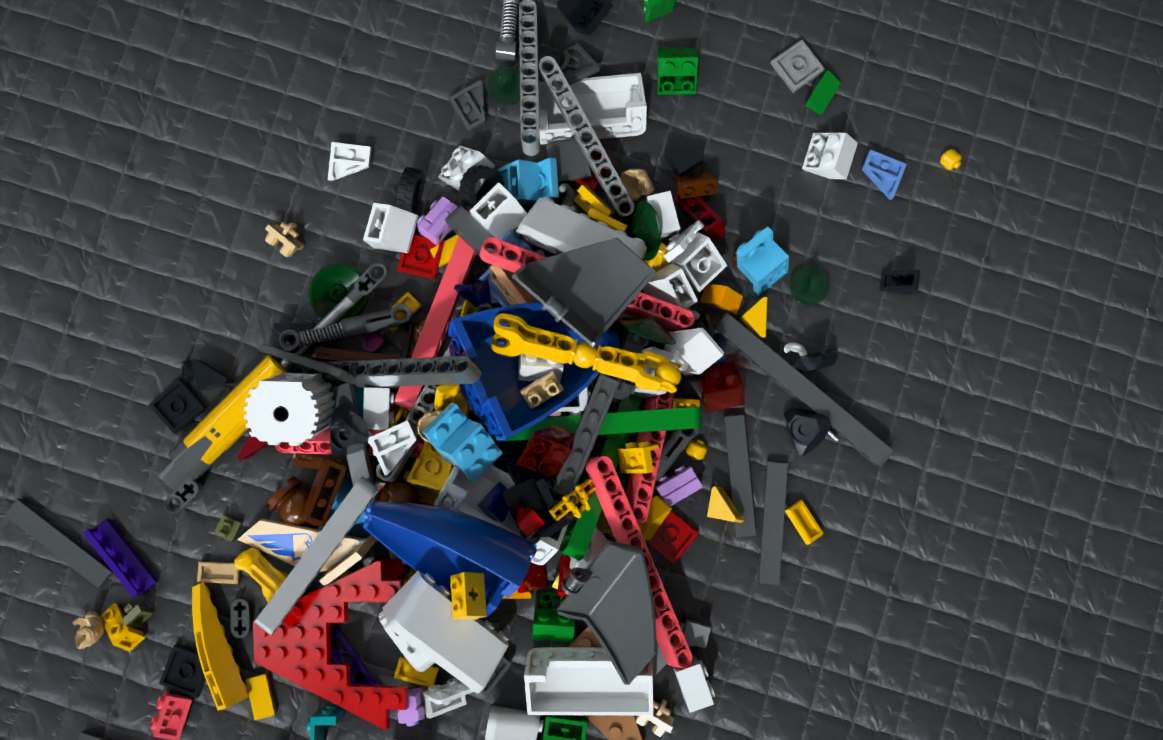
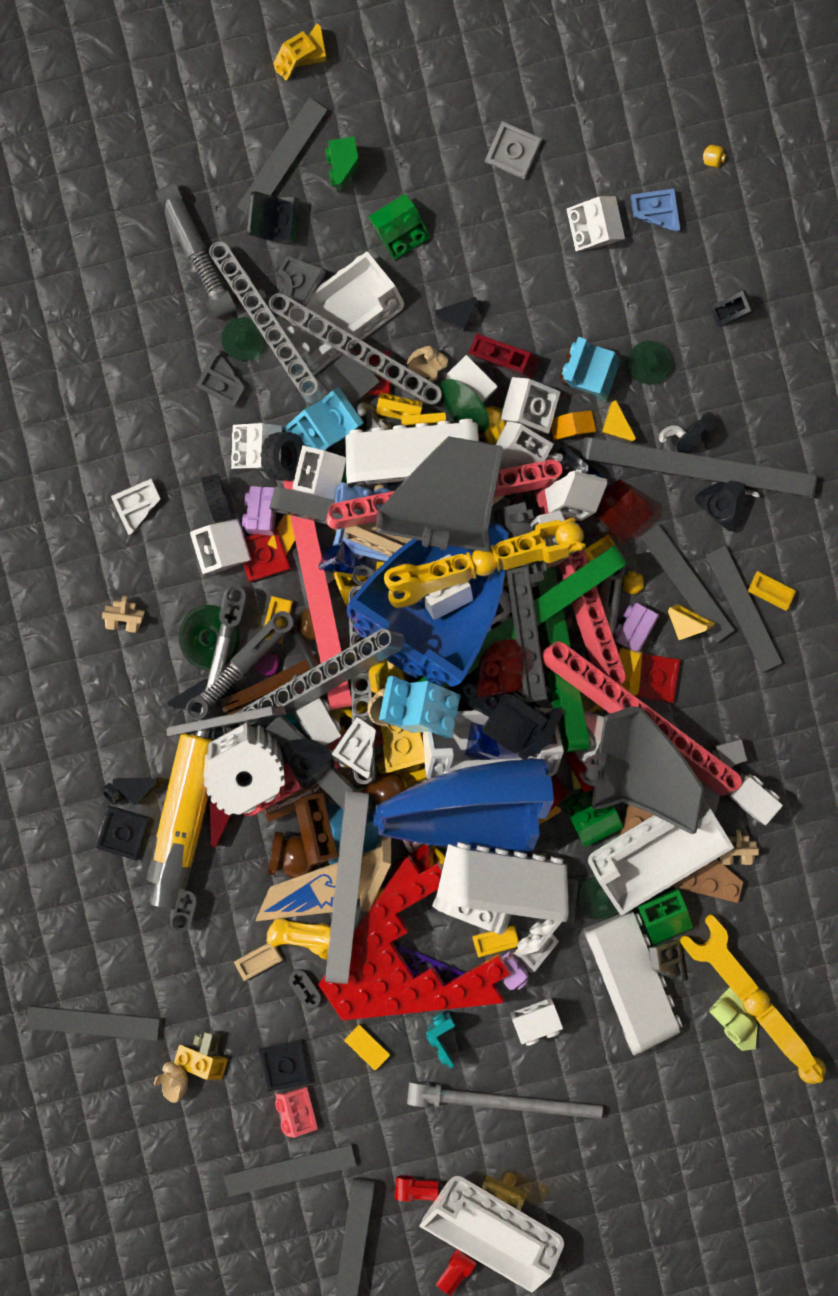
camera: 25 degrees left, 5 degrees up
dark purple fence [83,519,159,597] -> none
yellow slope [192,582,249,711] -> none
olive tile [214,515,243,542] -> none
yellow brick [450,572,487,620] -> none
red piece [516,507,545,538] -> none
tan hips [520,371,564,409] -> none
yellow piece [549,479,596,521] -> none
yellow bracket [617,441,659,473] -> none
dark green hat [618,316,676,345] -> none
white wing [663,220,704,262] -> none
reddish brown bracket [674,172,717,199] -> none
green slope [805,70,841,115] -> none
none -> clear green tile [578,876,617,919]

